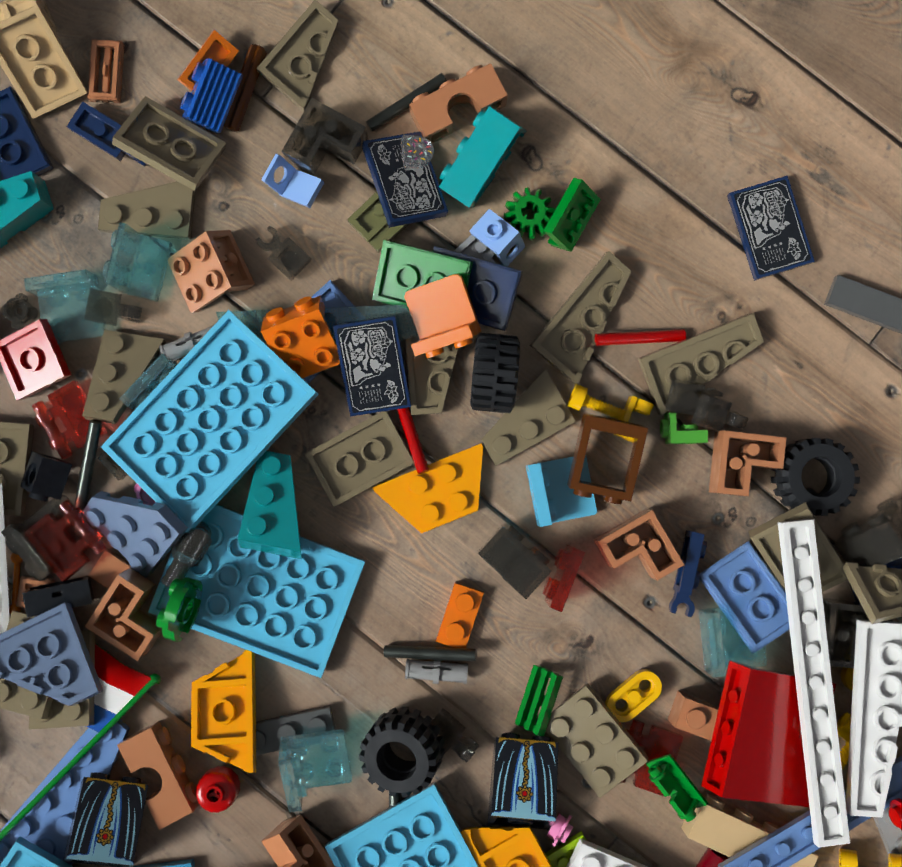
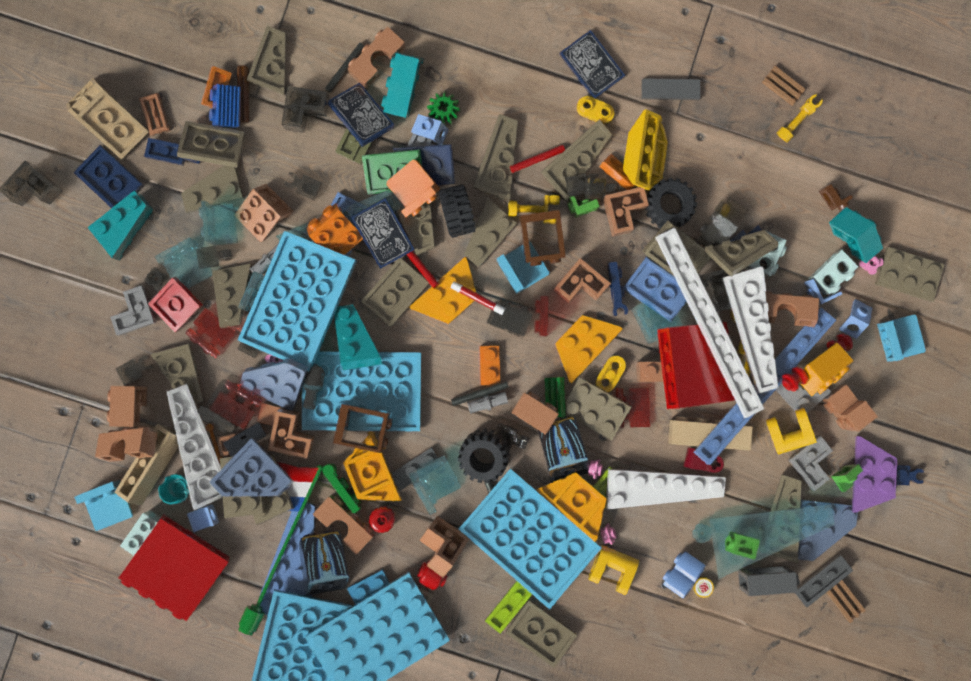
camera: 25 degrees left, 0 degrees up
black brick [20,451,72,502] -> none
pearl dark grey bar [74,420,102,510] -> none
green plate [156,577,203,642] -> none
light blue bracket [262,154,324,208] -> none
clear tile [401,135,434,168] -> none
green bracket [543,178,601,252] -> none
green hinge [646,754,708,822] -> none
none -> green plate [323,463,362,514]
none -> reddish brown window [333,404,393,453]
none -> red bar [451,281,506,315]
none -> nougat brick [511,392,558,435]
none -> light orange wing [555,315,623,383]
none -> yellow plate [576,96,614,124]
none -> orange plate [599,154,635,190]
none -> yellow wedge [623,109,668,190]

